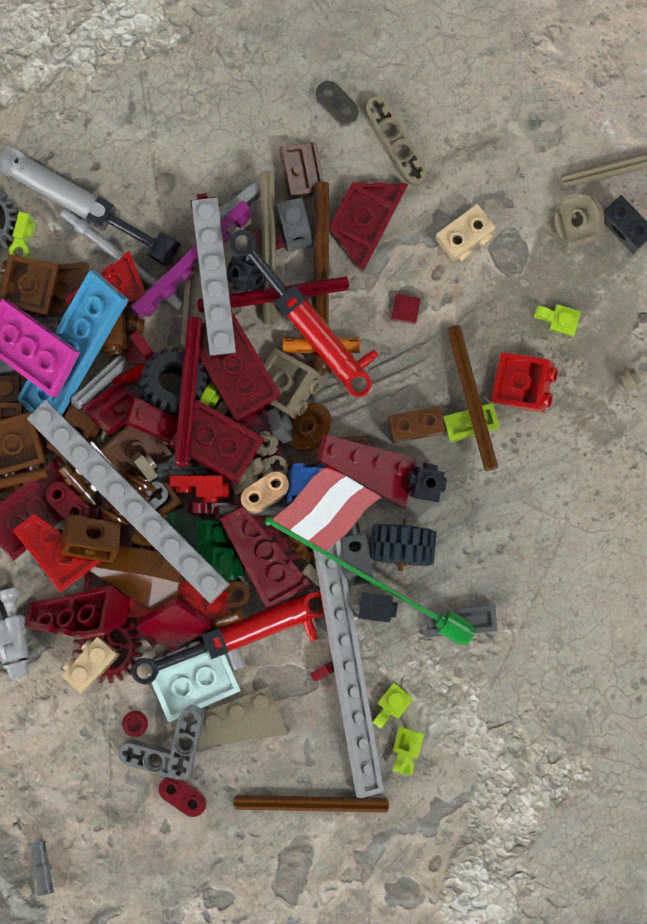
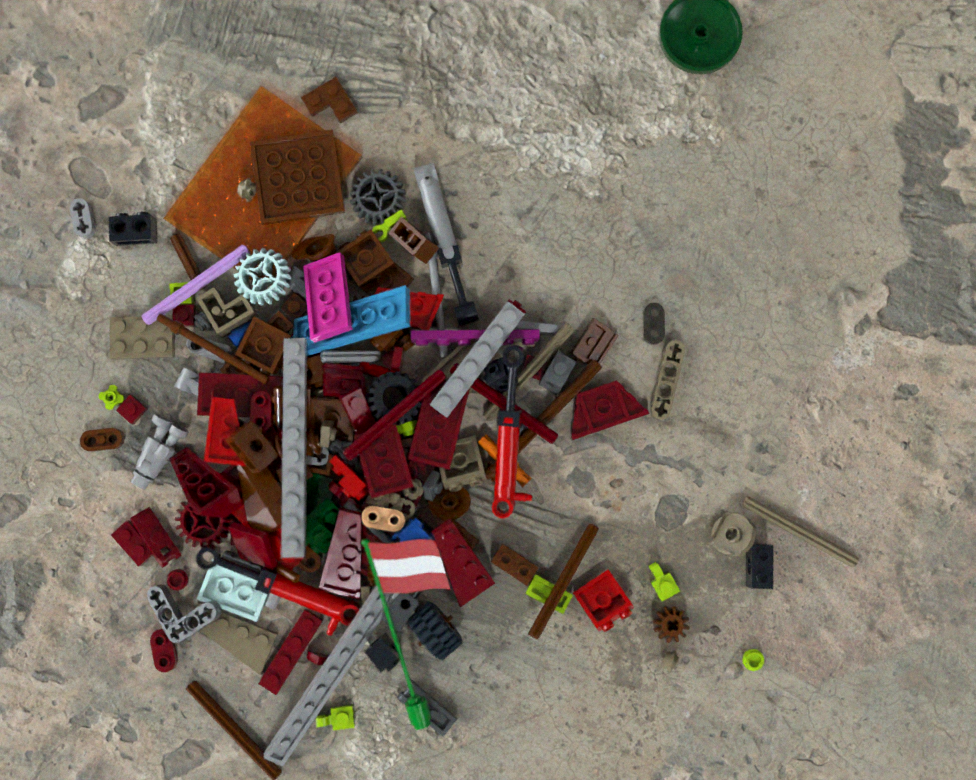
camera: 40 degrees right, 0 degrees up
dark grey pin [29,841,55,896] -> none
tan brick [62,637,120,694] -> none
dark red plate [391,293,421,325] -> none
lime plate [393,726,425,776] -> none
black brick [408,462,447,503] -> none
tan brick [435,204,496,263] -> none
none -> dark red plate [111,520,153,567]
none -> dark red plate [130,507,182,568]
none -> dark red plate [258,609,323,695]
none -> reddish brown brick [389,217,439,264]
none -> reddish brown gear [653,606,690,643]

